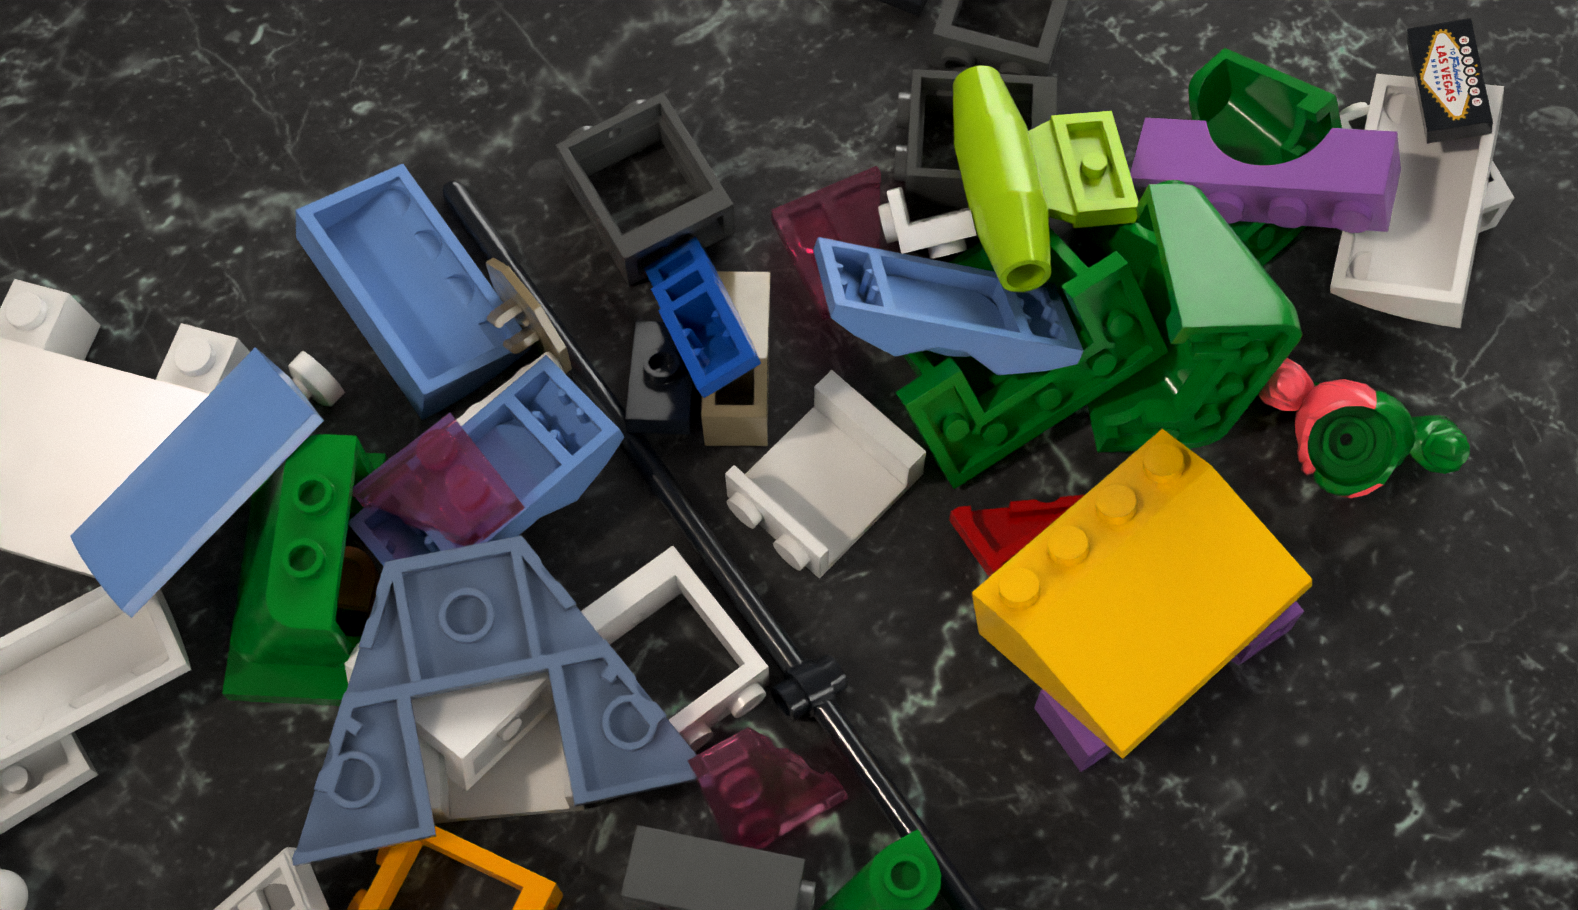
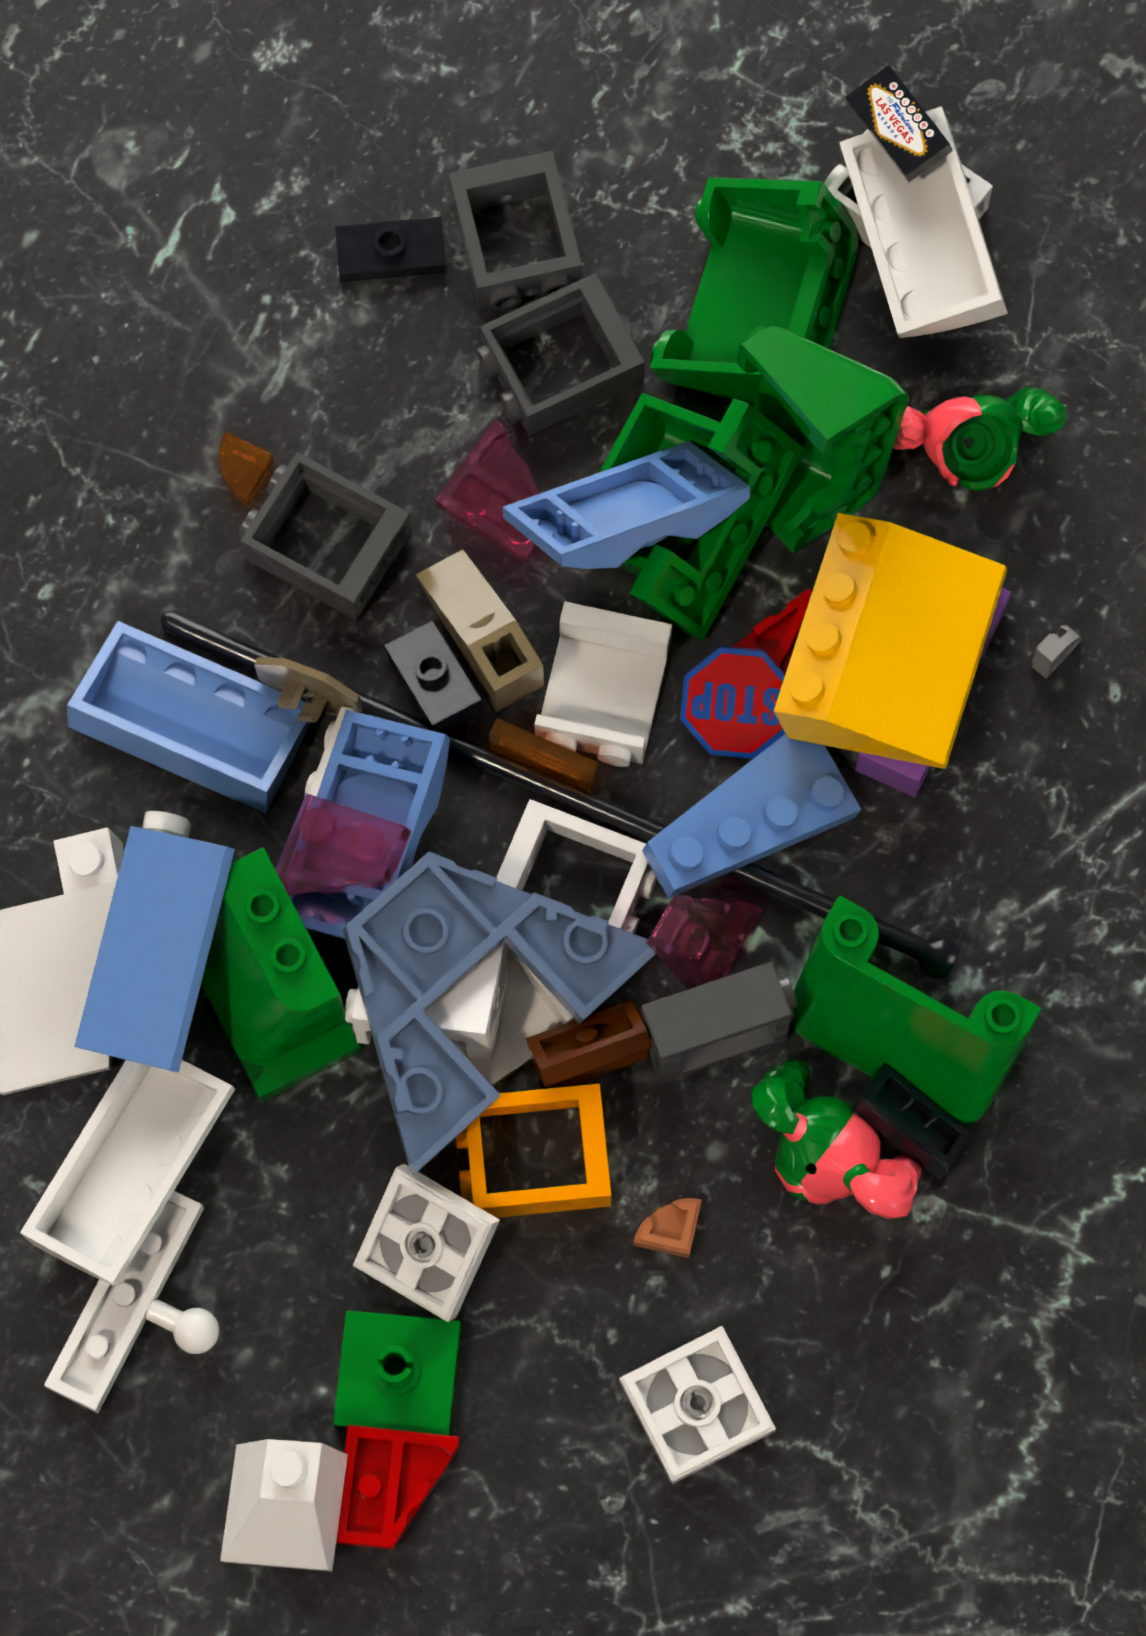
camera: 30 degrees left, 5 degrees up
blue slope [644,237,761,398] -> none
white bracket [878,187,976,259] -> none
lime plate [953,66,1138,292] -> none
medium lavender arch [1130,117,1401,233] -> none
none -> clear orange tile [219,431,274,506]
none -> clear orange tile [489,718,598,793]
none -> reddish brown panel [525,1000,652,1089]
none -> medium blue wing [642,734,861,899]
none -> piece [680,646,785,759]
none -> light grey tile [1032,625,1082,679]

